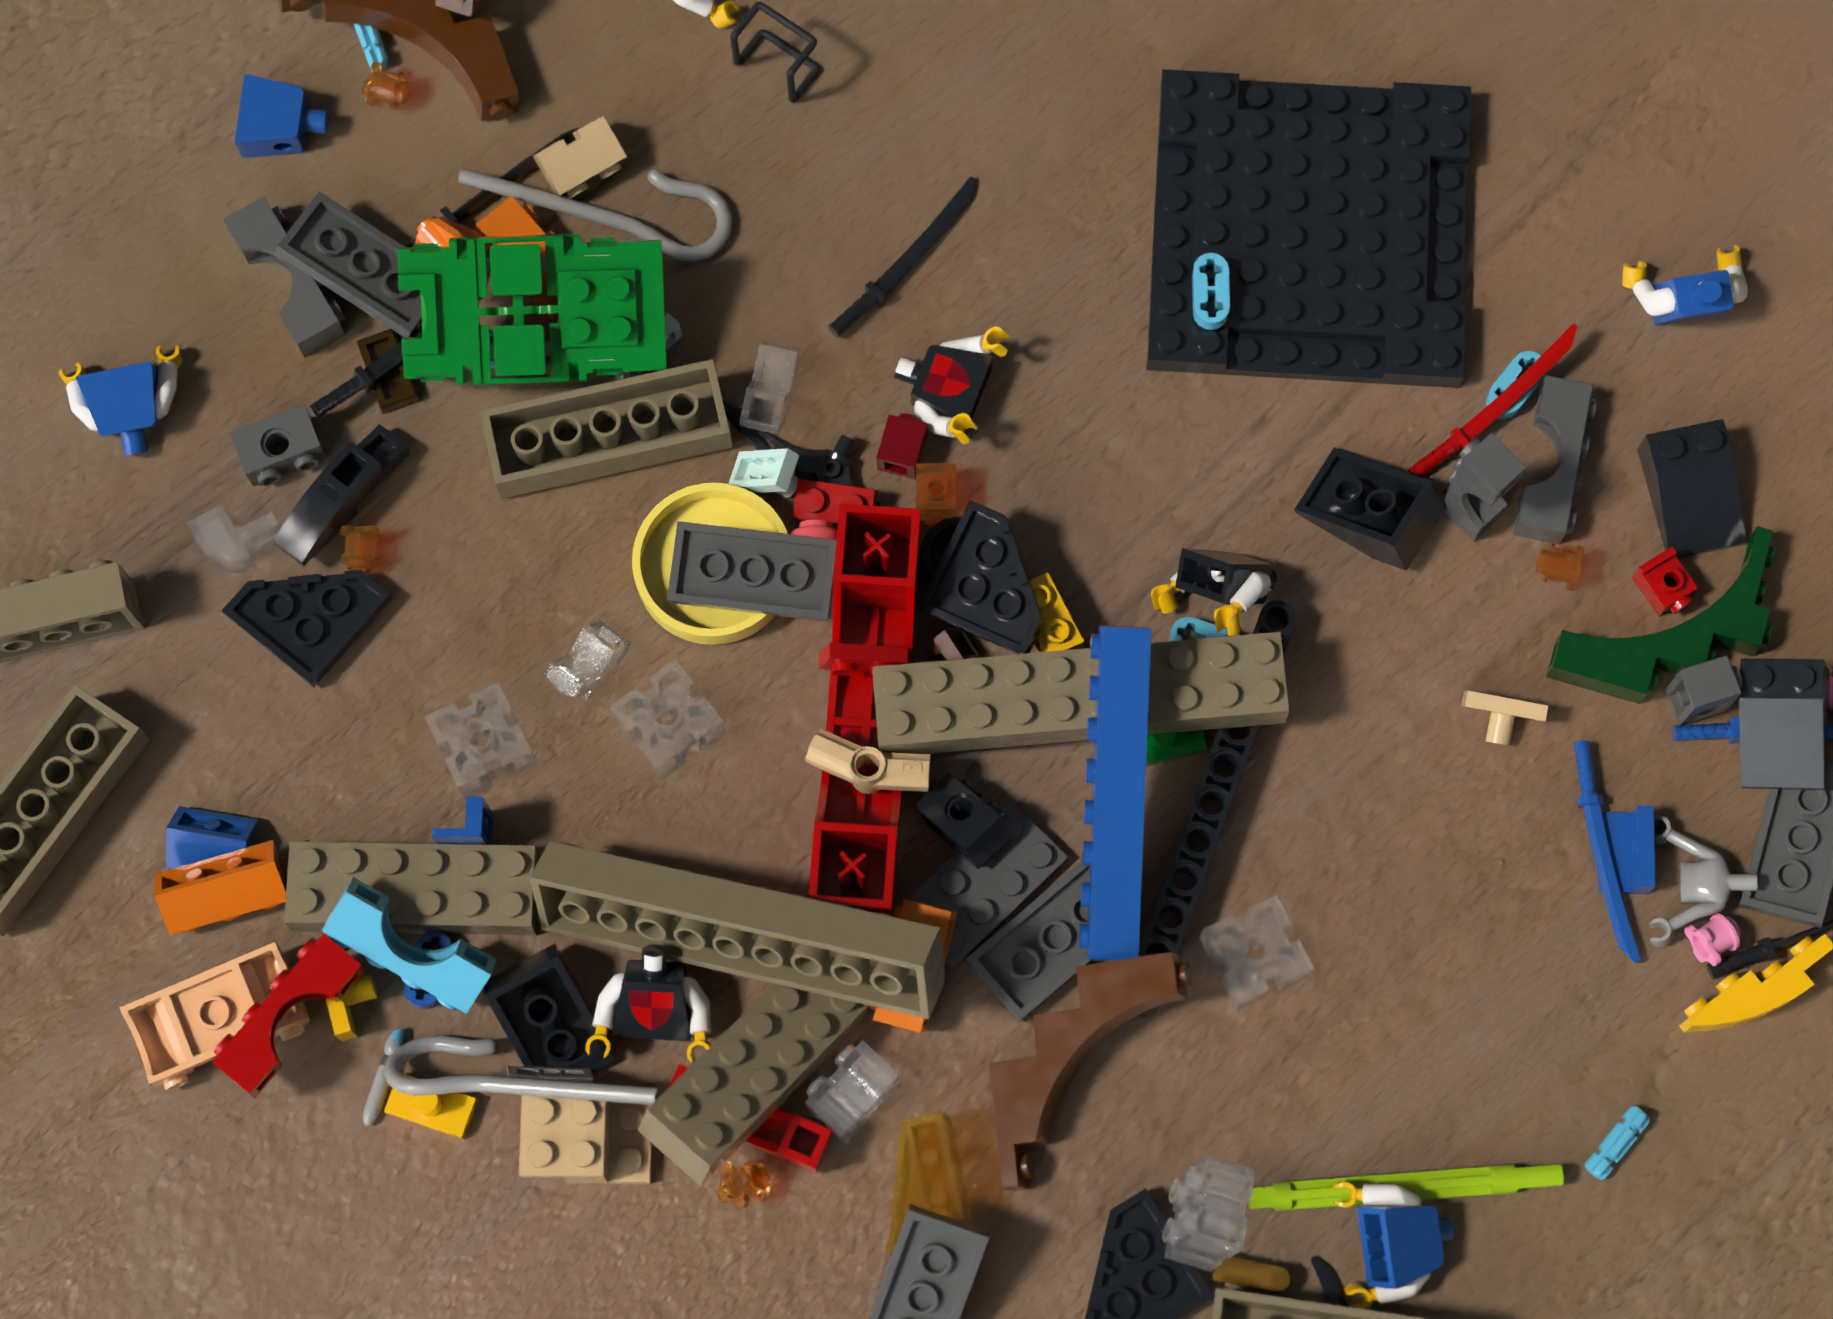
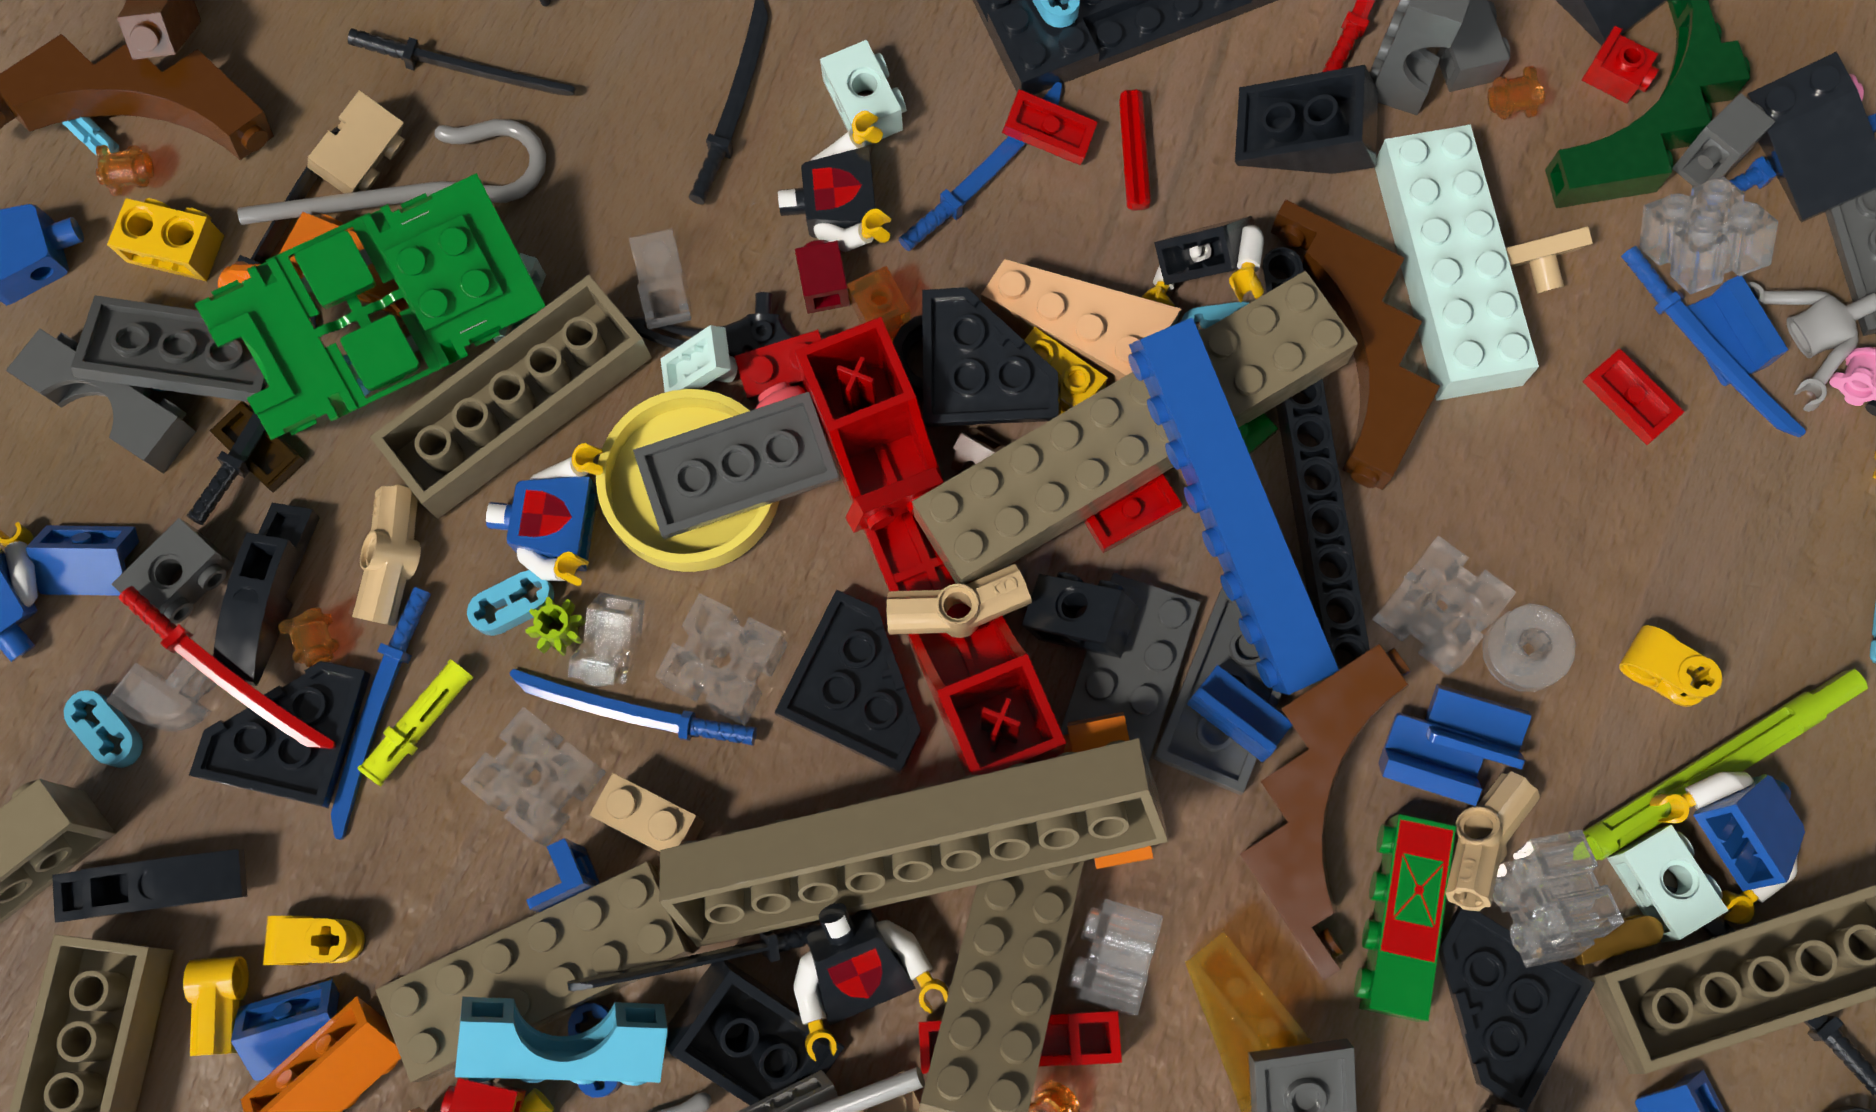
camera: 25 degrees left, 0 degrees up
none -> blue panel [26,525,139,596]
none -> black slope [52,849,248,923]
none -> medium azure beam [64,690,143,768]
none -> yellow brick [107,198,224,282]
none -> red sword [118,586,336,749]
none -> yellow piece [183,956,249,1056]
none -> yellow piece [263,916,365,965]
none -> blue sword [331,587,431,840]
none -> black sword [348,28,576,96]
none -> tan piece [352,485,421,626]
none -> neon yellow pin [357,659,473,787]
none -> medium azure beam [467,570,555,636]
none -> torso [486,443,603,586]
none -> blue sword [510,669,757,746]
none -> lime gear [525,597,586,656]
none -> black sword [567,923,822,991]
none -> tan brick [589,773,704,852]
none -> black plate [774,589,921,774]
none -> light aqua brick [820,40,907,146]
none -> blue sword [898,82,1062,251]
none -> light nougat wedge [981,259,1181,386]
none -> red plate [1002,89,1098,165]
none -> red plate [1084,474,1183,553]
none -> red axle [1119,89,1151,211]
none -> blue panel [1187,665,1292,763]
none -> reddish brown arch [1271,199,1440,490]
none -> green brick [1354,814,1456,1022]
none -> light aqua brick [1375,124,1539,401]
none -> blue panel [1378,713,1488,806]
none -> blue panel [1425,684,1532,769]
none -> tan piece [1446,771,1540,912]
none -> clear piece [1482,604,1576,692]
none -> red plate [1582,348,1685,445]
none -> light aqua brick [1607,825,1729,942]
none -> yellow piece [1619,625,1722,707]
none -> clear brick [1639,176,1778,294]

